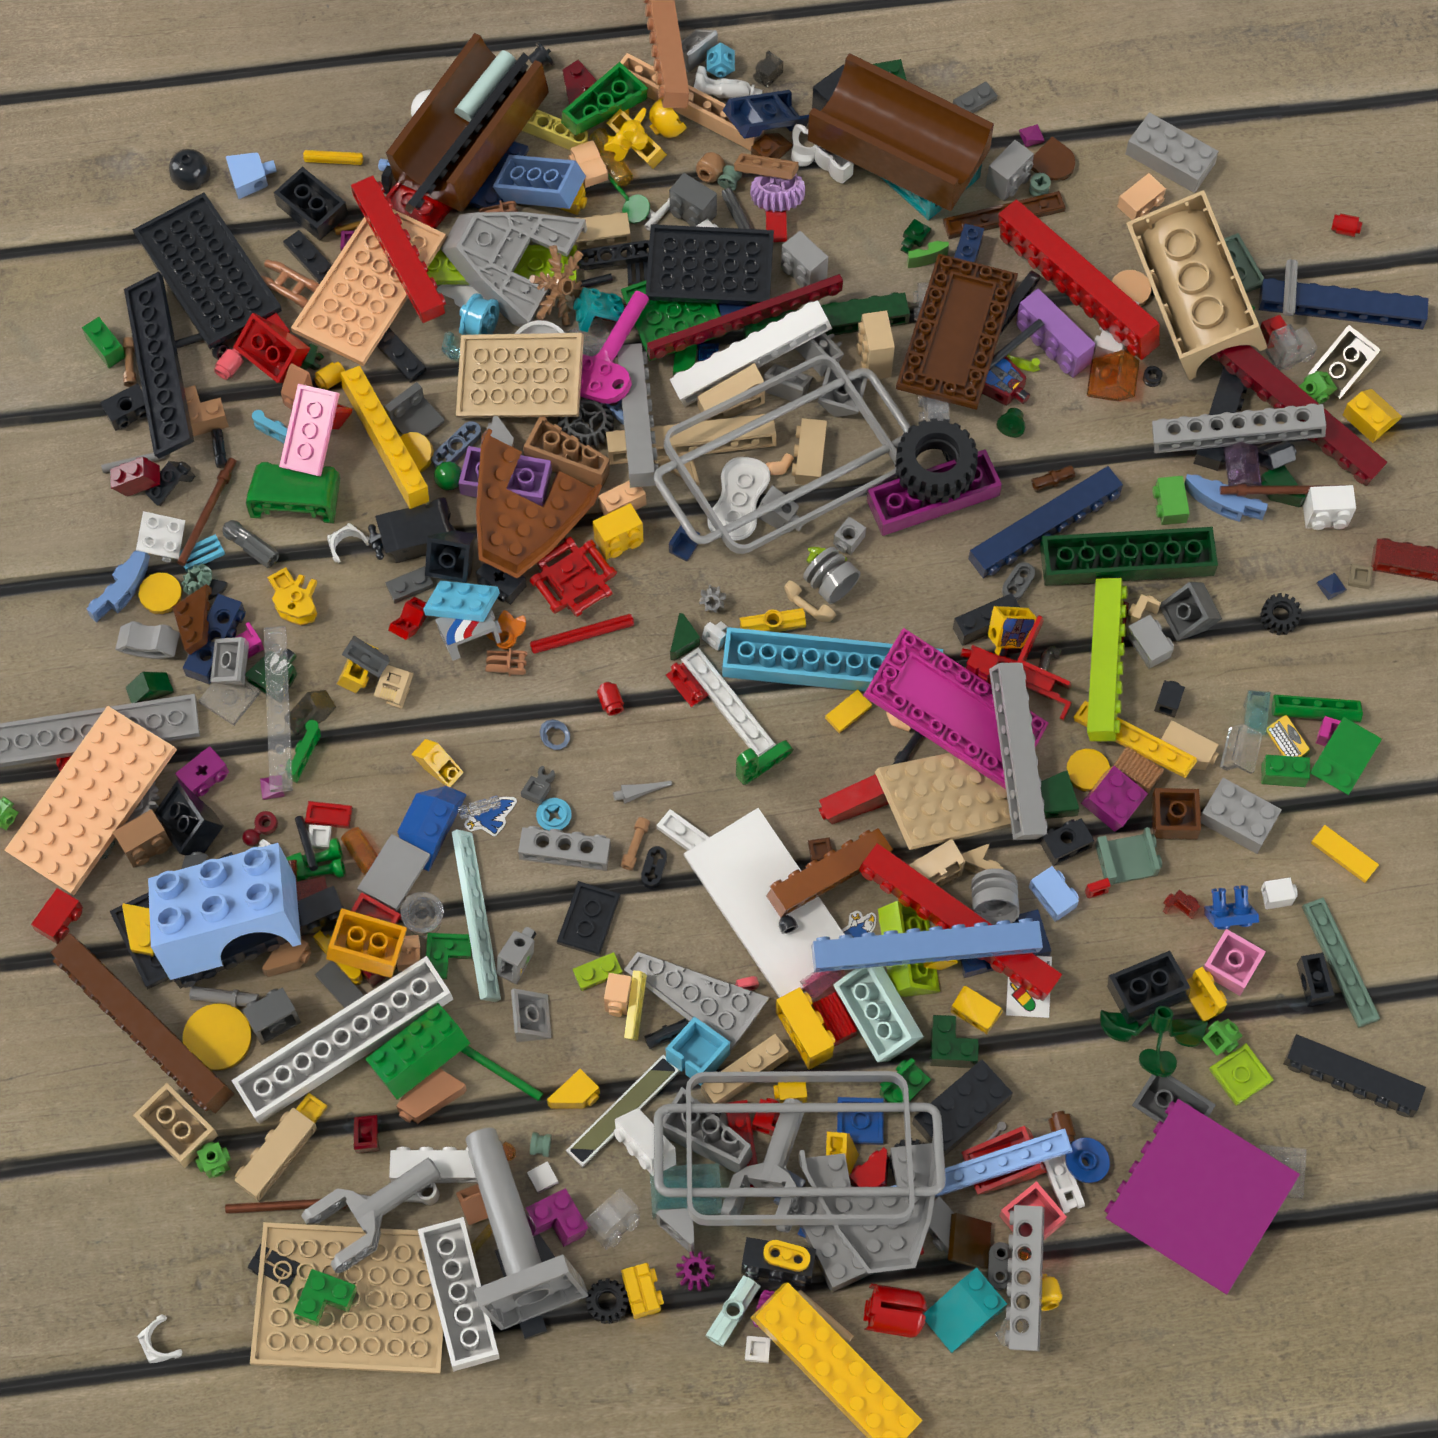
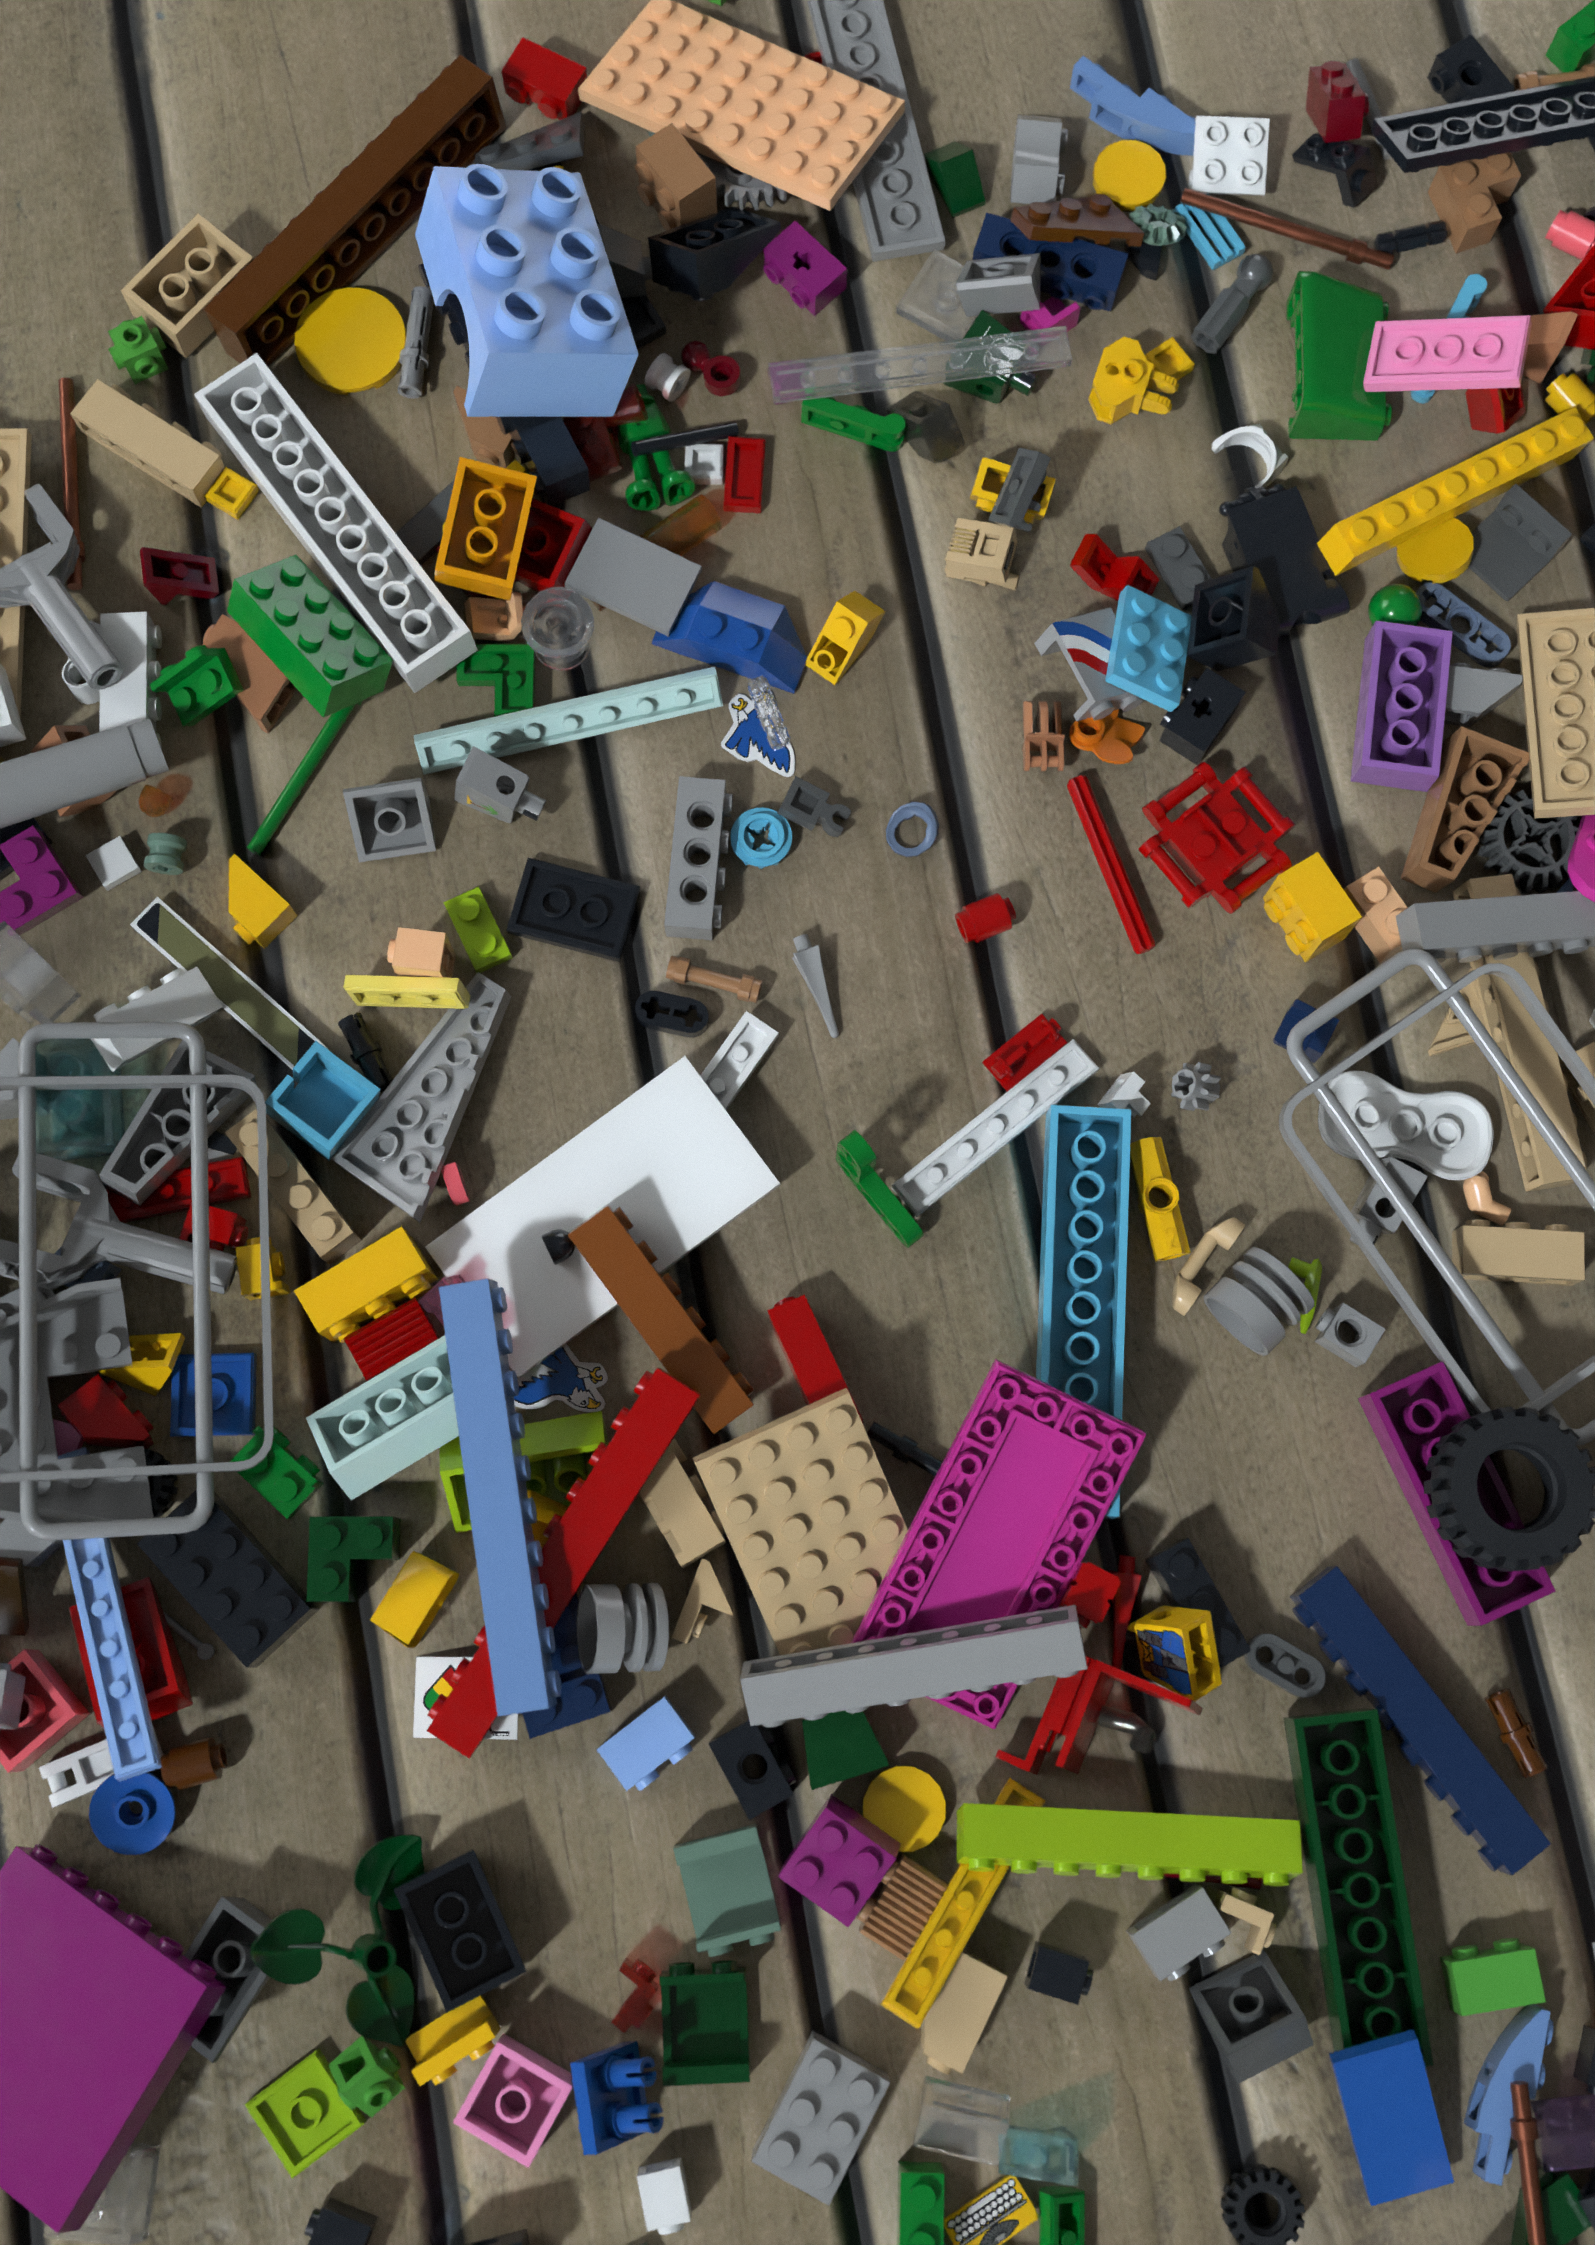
camera: 85 degrees right, 10 degrees up
dark grey brick [242,987,301,1045] -> none
dark orange piece [476,429,602,578] -> none
dark green slope [670,613,700,661] -> none
reddish brown tile [808,837,832,861] -> none
yellow tile [825,689,872,734] -> none
red tile [1084,878,1111,899] -> none
reddish brown brick [1151,788,1201,840] -> none
none -> green bracket [150,645,244,726]
none -> dark grey wing [474,112,585,170]
none -> dark green panel [660,1960,750,2086]
none -> blue tile [1329,2029,1454,2206]

